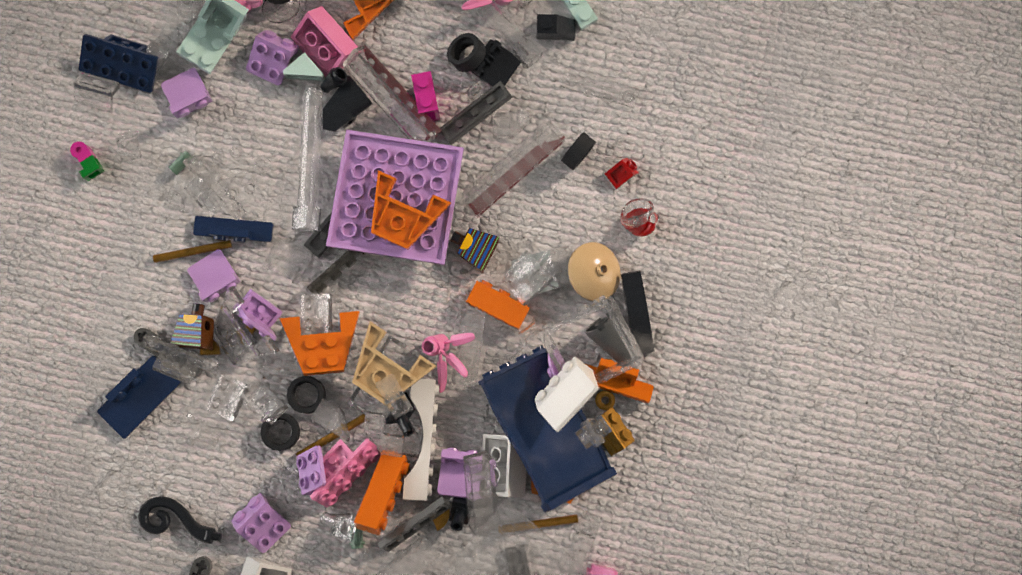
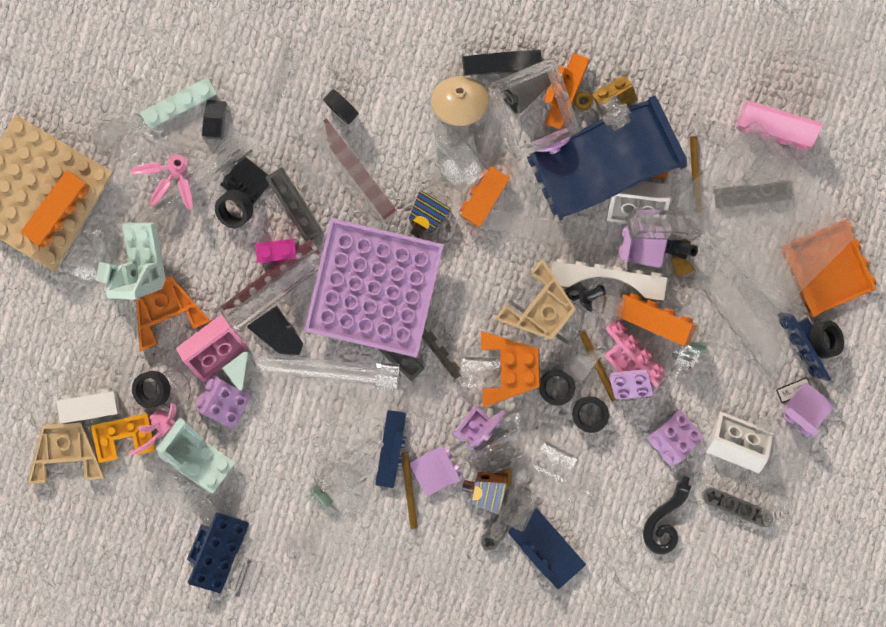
camera: 90 degrees left, 5 degrees up
leg [70,141,105,182] -> none
lavender bracket [161,68,212,119] -> none
clear bracket [240,383,288,425] -> none
black cone [320,67,347,93] -> none
orange wing [371,170,451,250] -> none
clear slope [375,373,413,419] -> none
dark grey tile [377,497,452,552] -> none
bright pink plant [422,333,475,393] -> none
white slope [535,356,599,432] -> none
red bracket [605,158,639,189] -> none
clear piece [620,198,659,237] -> none

